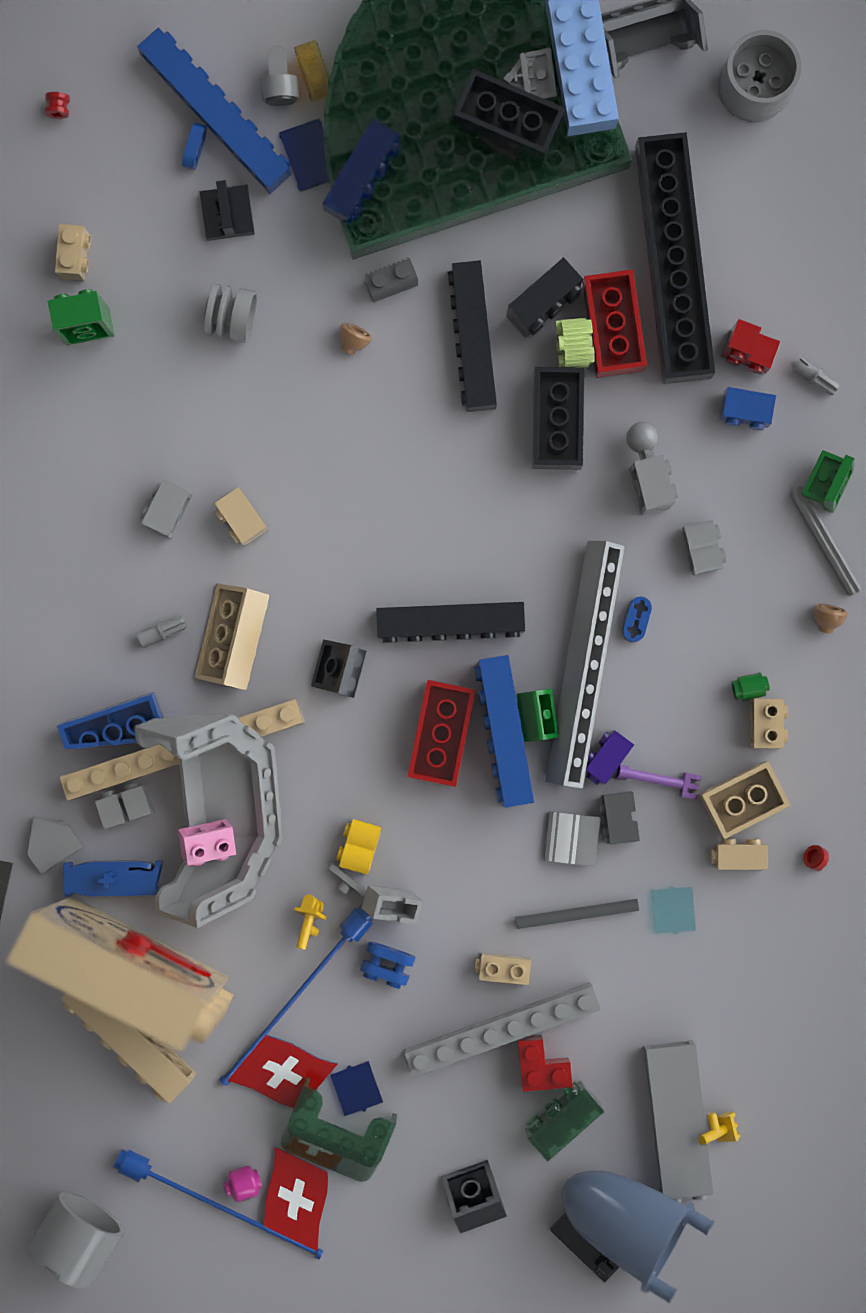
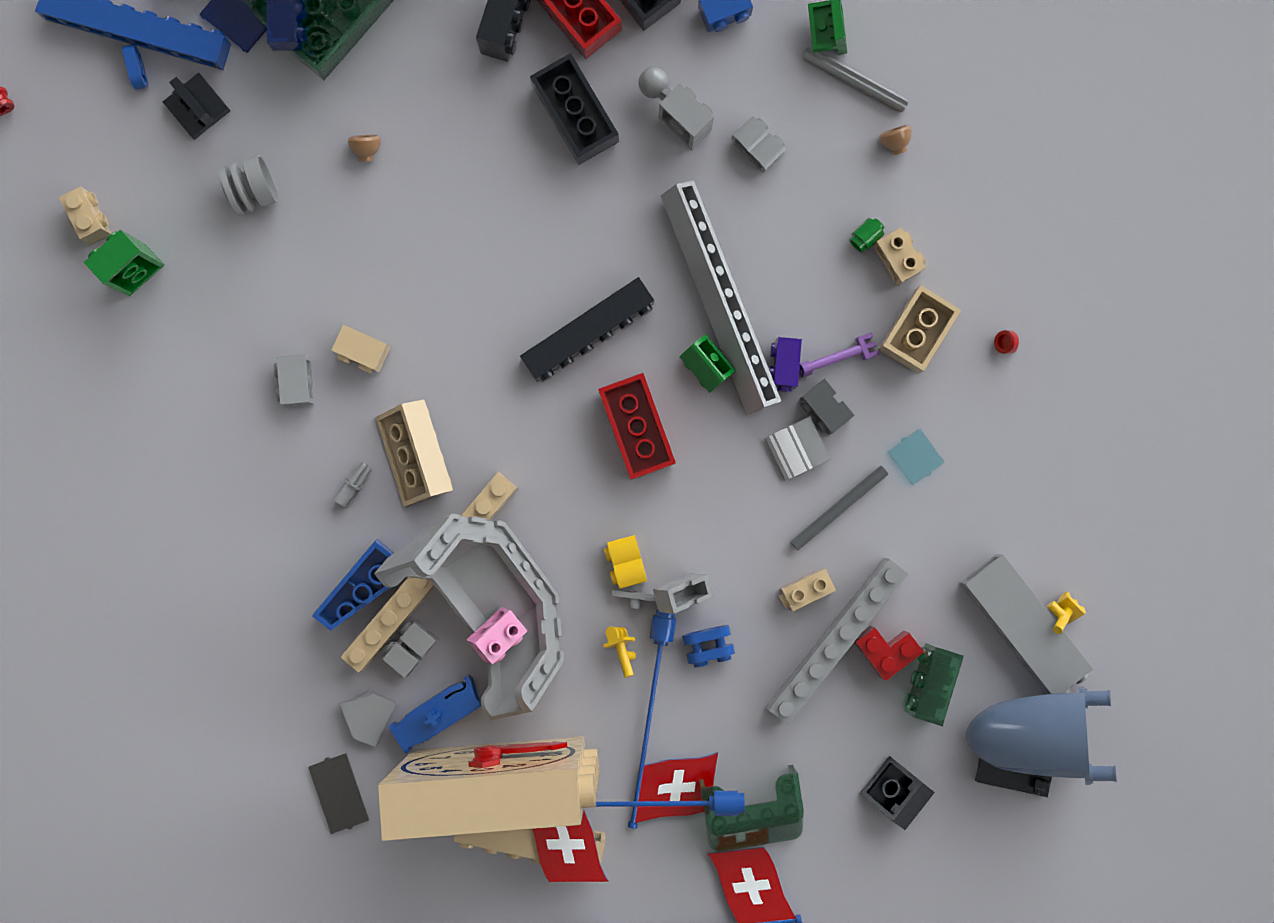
camera: 35 degrees left, 0 degrees up
dark pink head [223,1166,262,1203] -> none
black bracket [311,639,367,698] -> none
clear blue piece [330,1061,383,1116] -> none
dark grey brick [365,257,418,303] -> none
black brick [447,260,497,412] -> none
blue brick [474,655,534,808] -> none
yellowish green brick [555,318,595,368] -> none
blue beam [622,596,652,642] -> none
tan brick [711,839,768,870] -> none
none -> flag [532,790,745,882]

